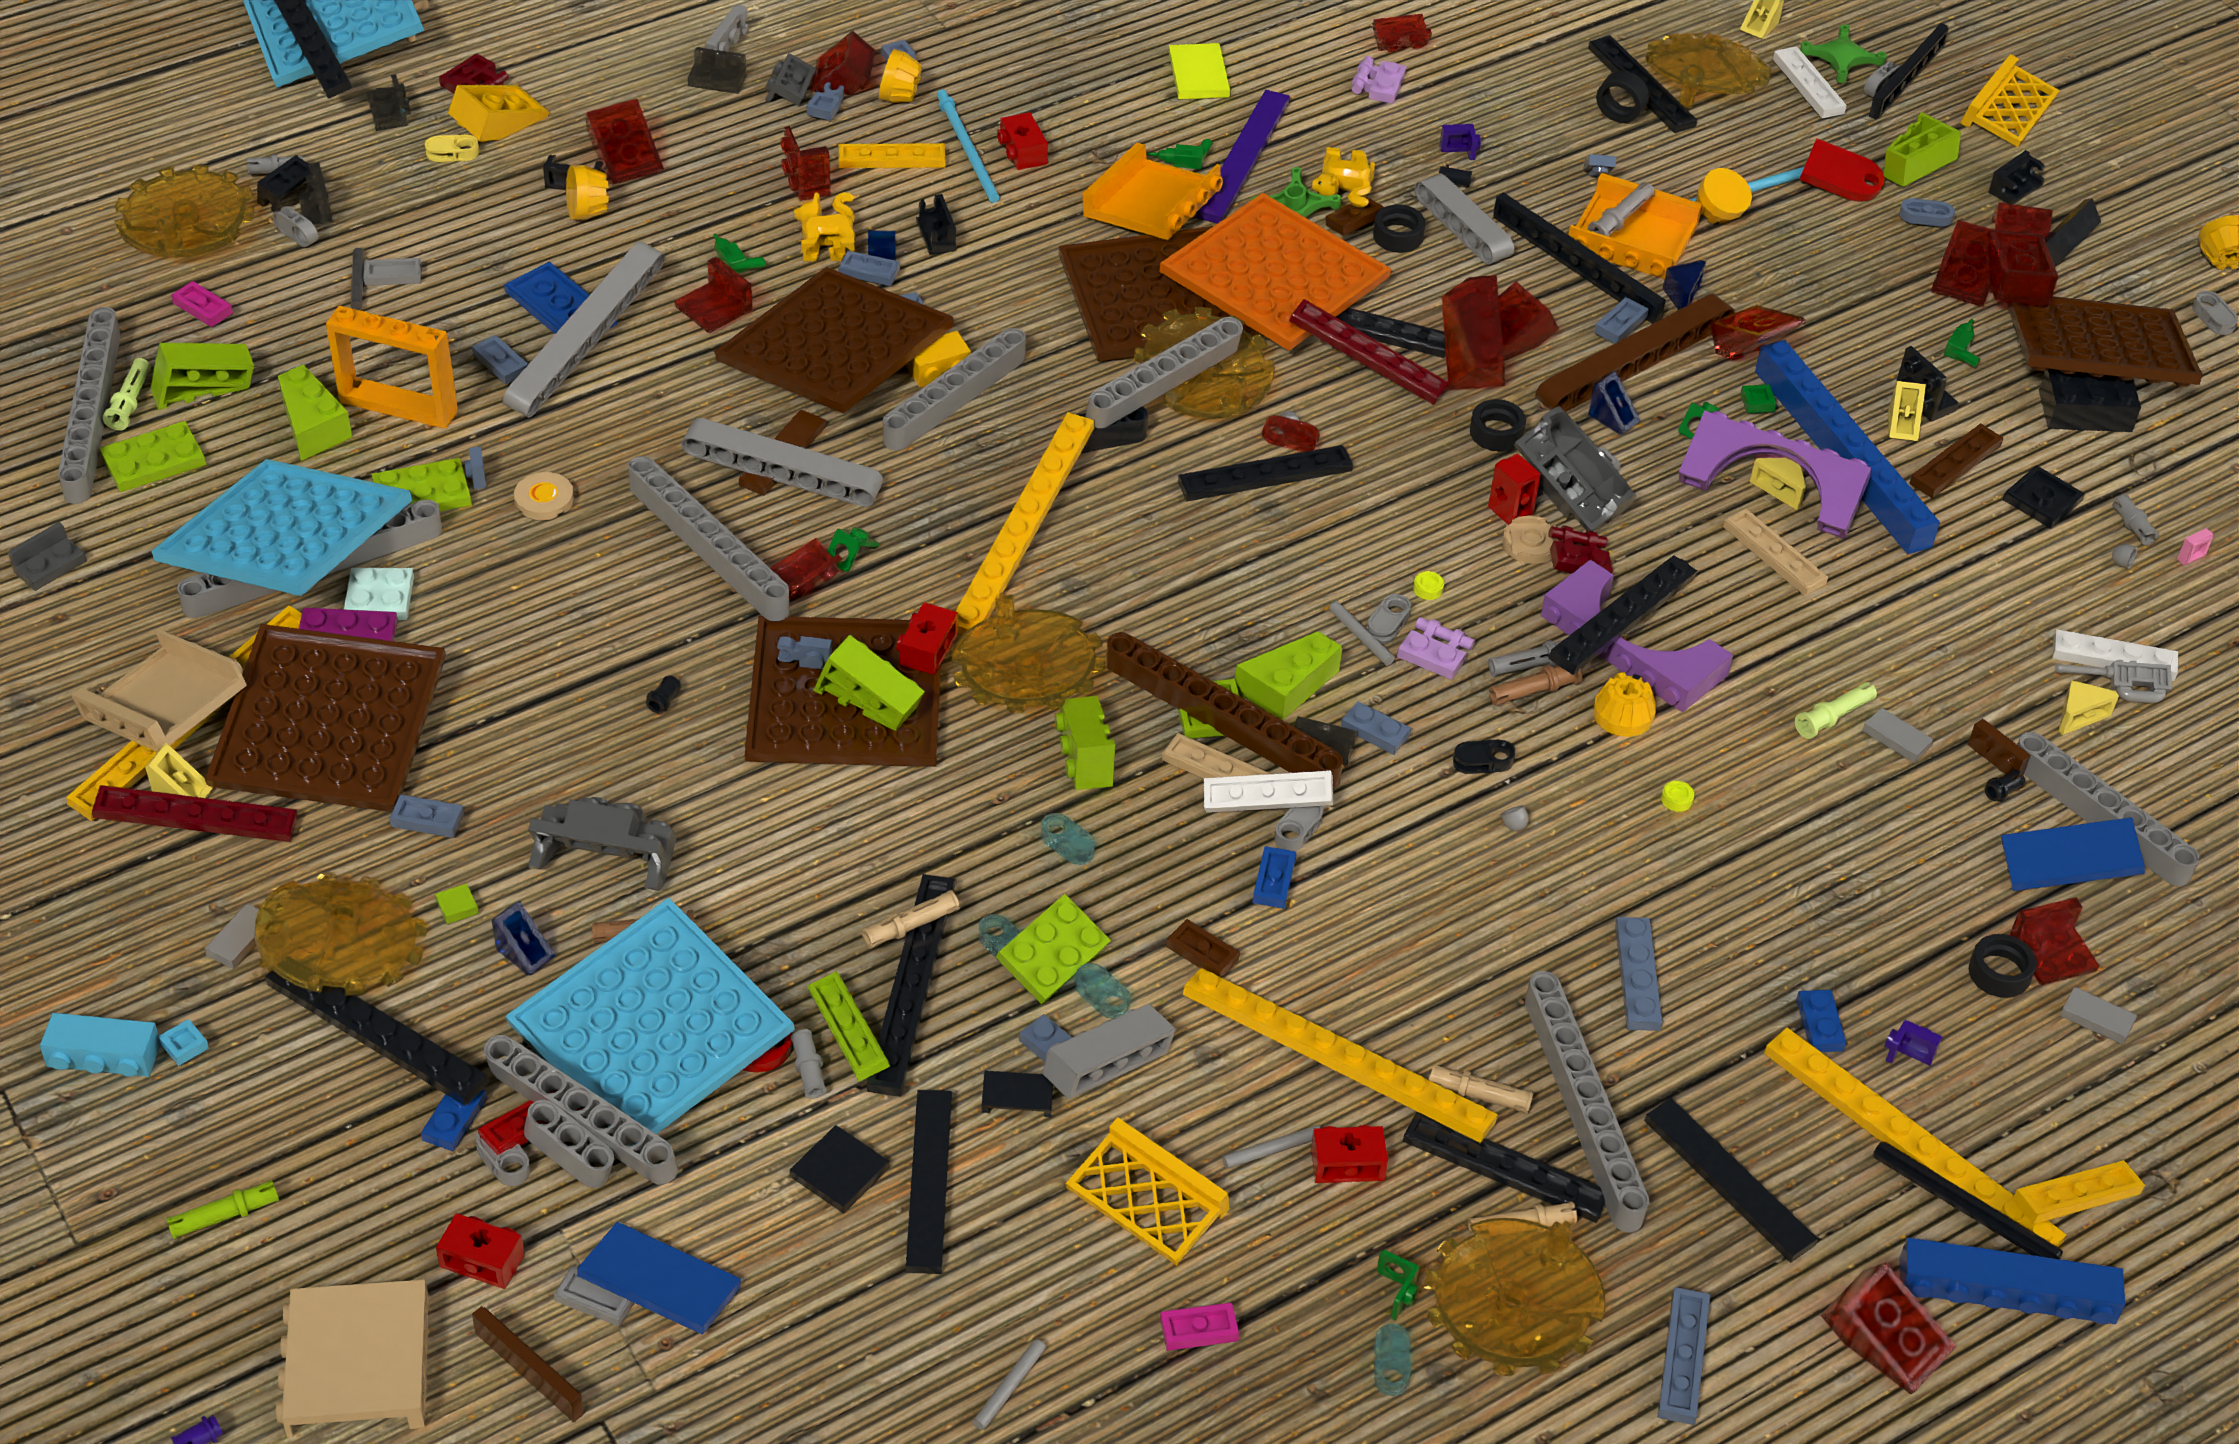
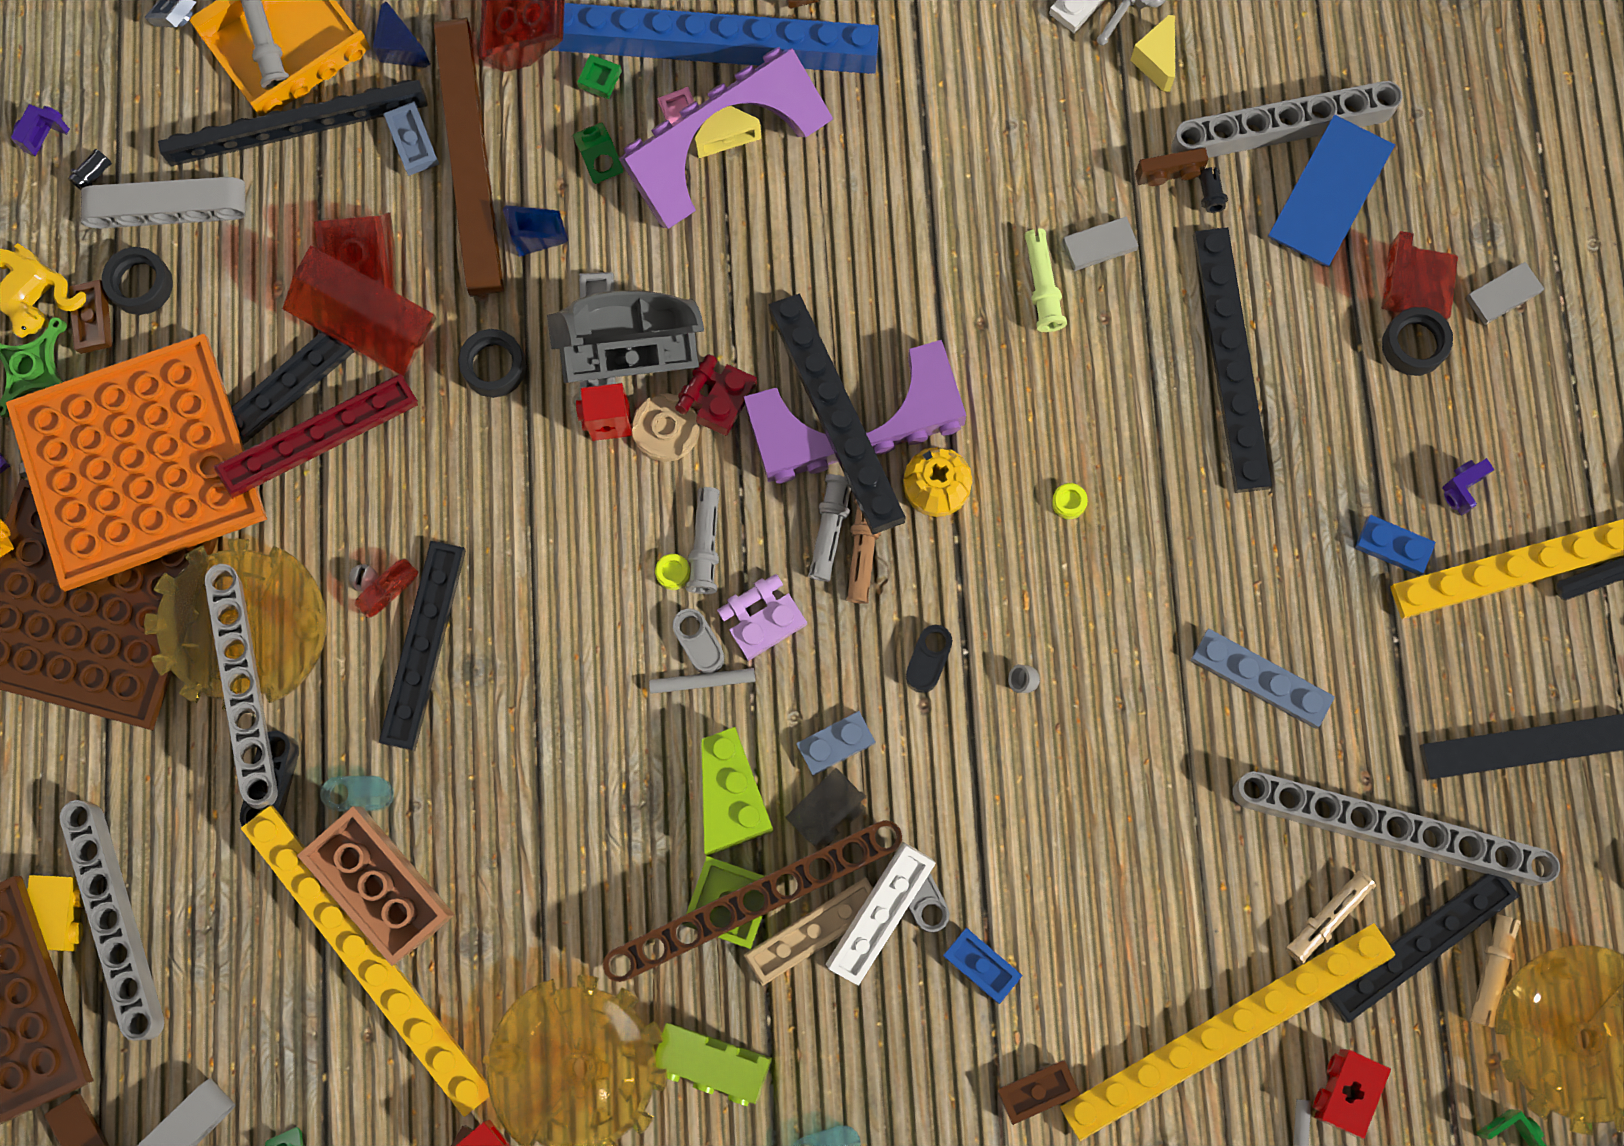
camera: 55 degrees left, 30 degrees up
tan tile [1723,509,1828,596] -> none
none -> nougat slope [297,806,455,966]
none -> clear light blue piece [320,776,394,812]
none -> light grey pin [686,487,720,594]
none -> black plate [1193,227,1272,493]

